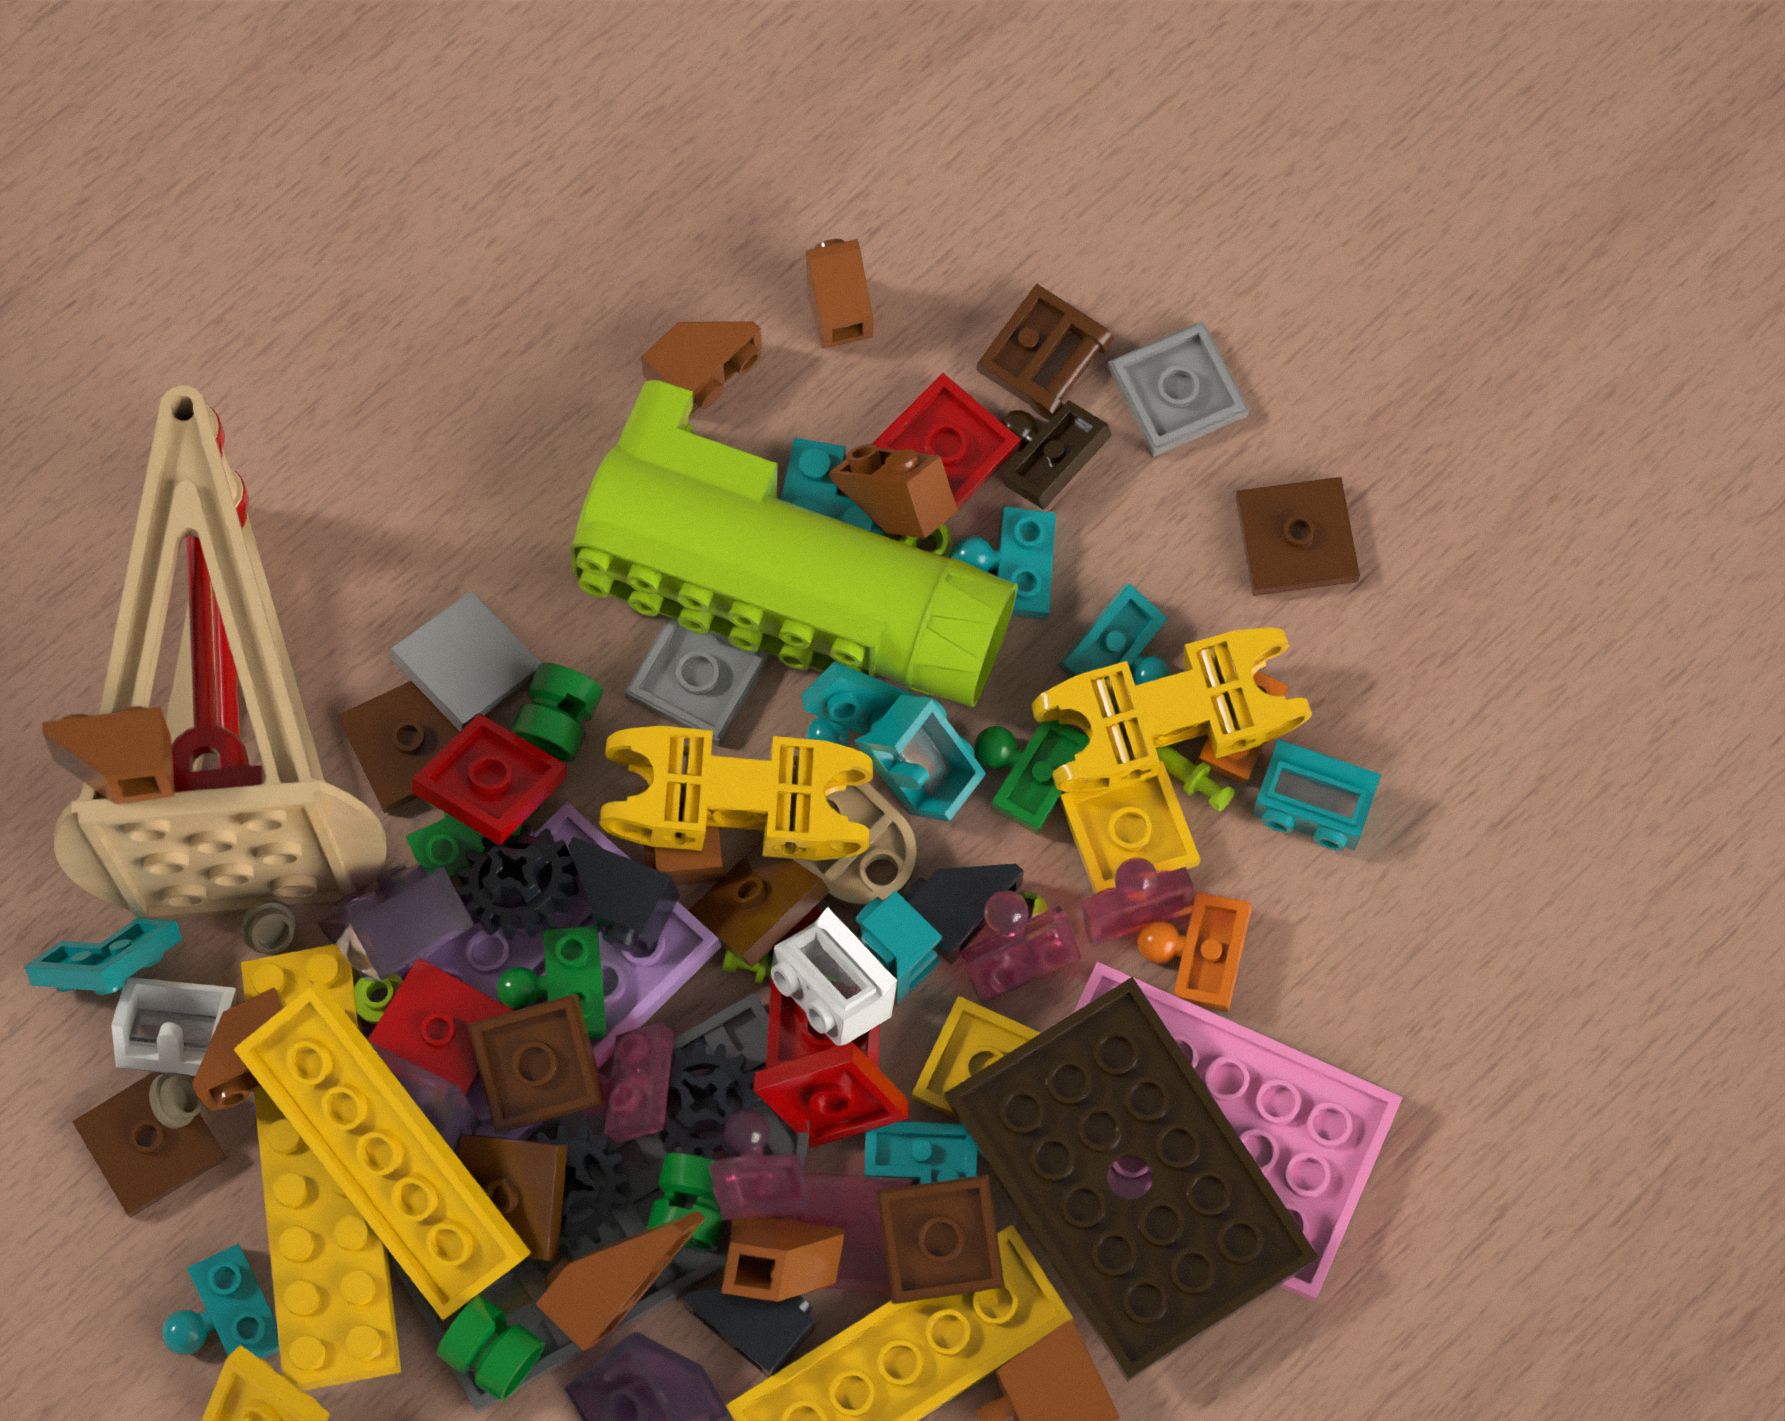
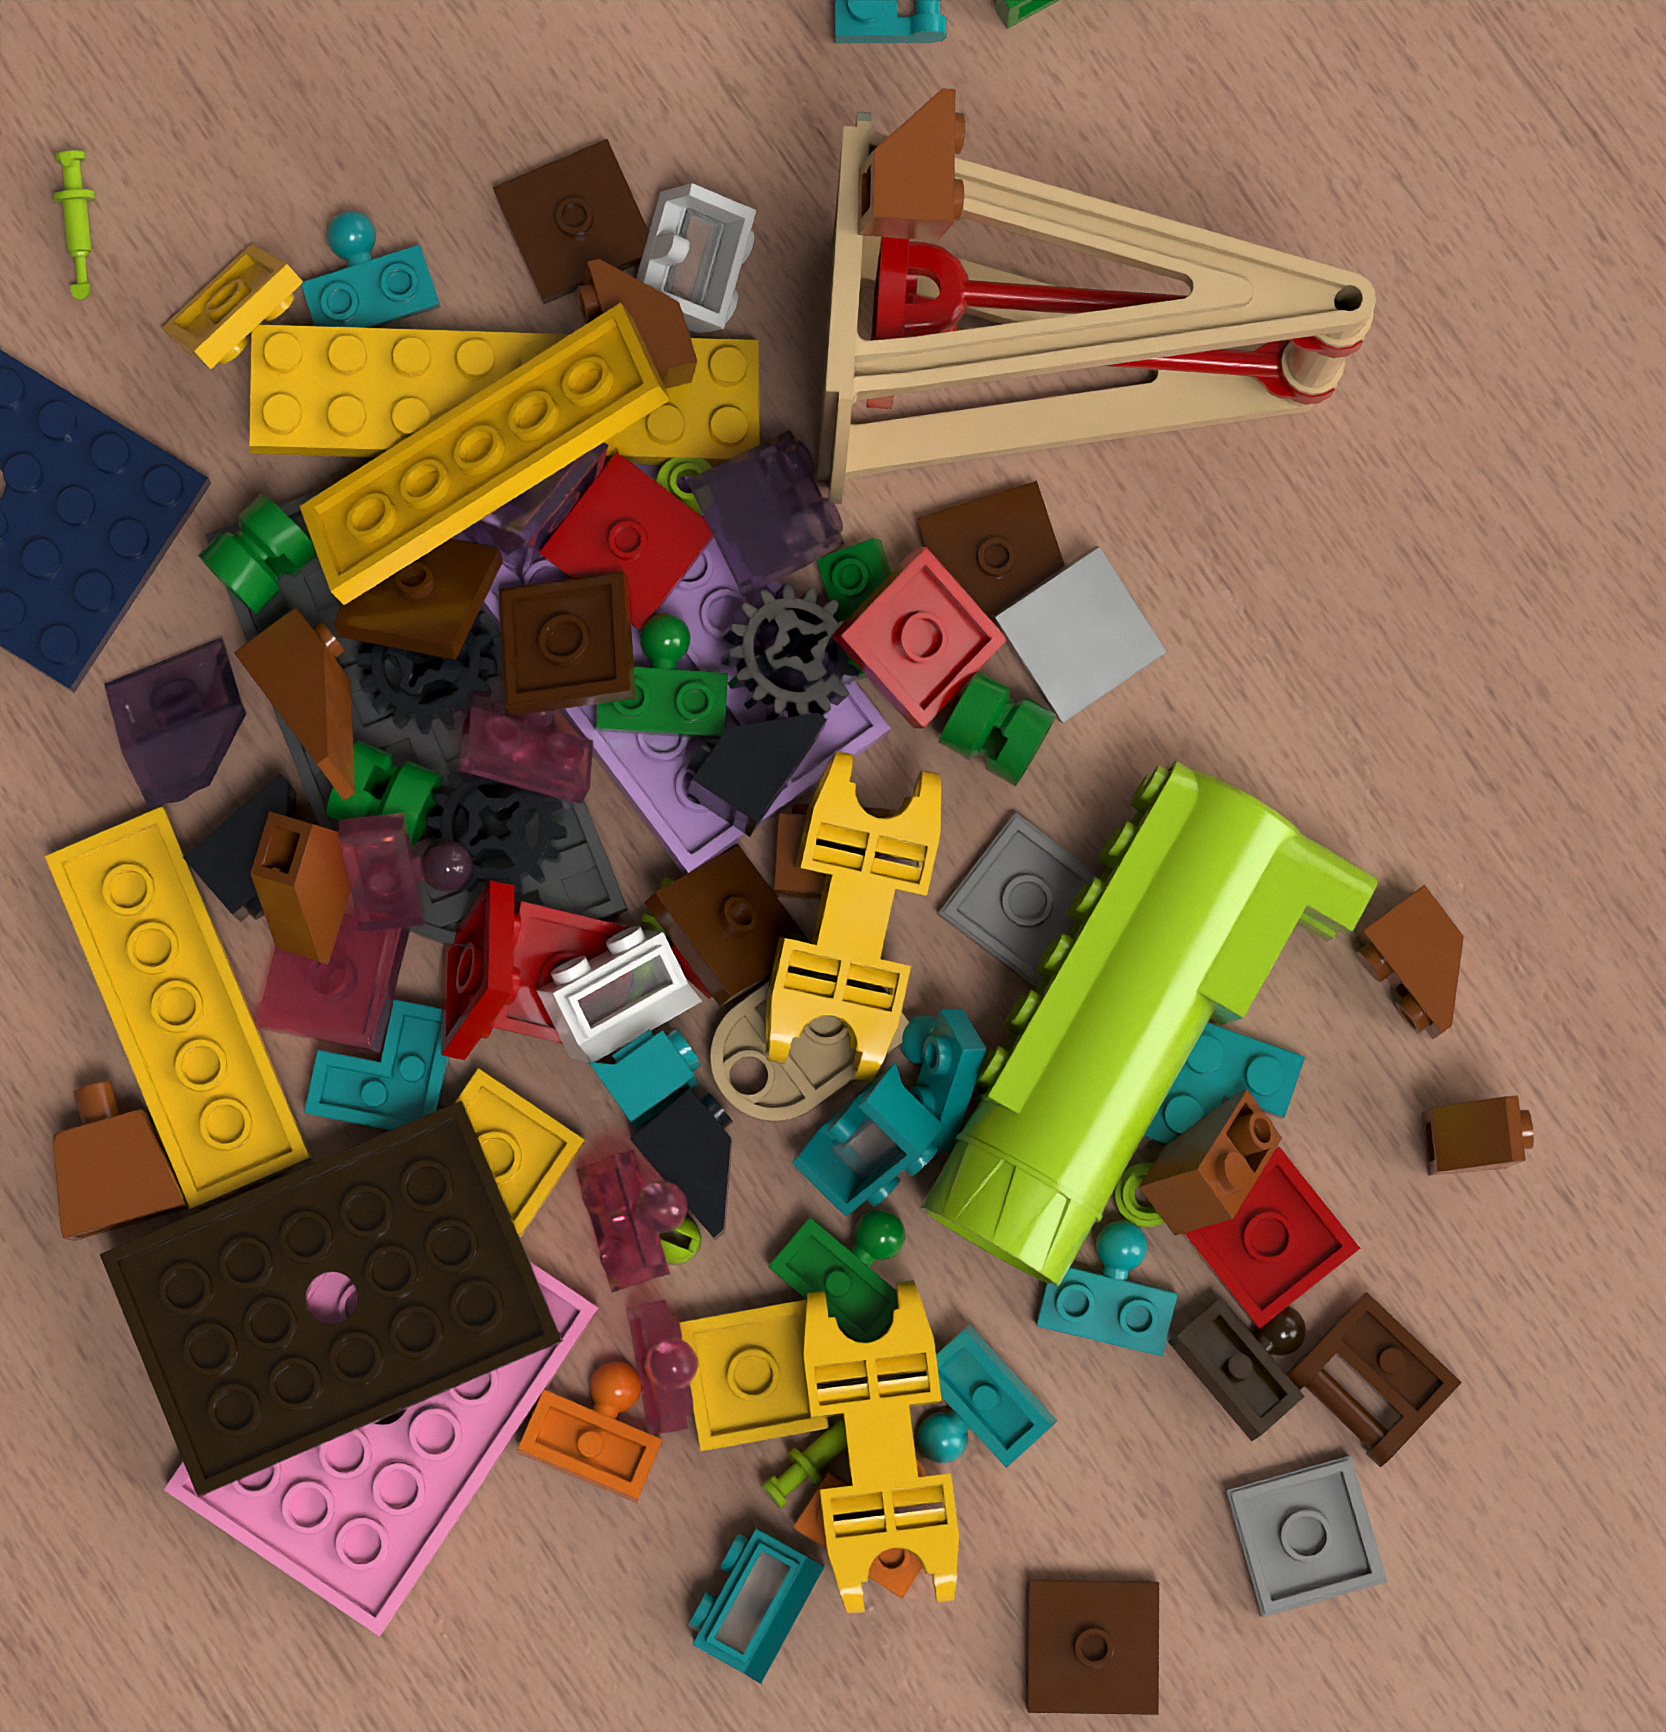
camera: 100 degrees right, 10 degrees up
teal plate [24,918,183,995] -> none
dark tan plate [149,1072,202,1129] -> none
dark tan plate [240,900,296,954] -> none
reddish brown plate [876,1175,1005,1304] -> none

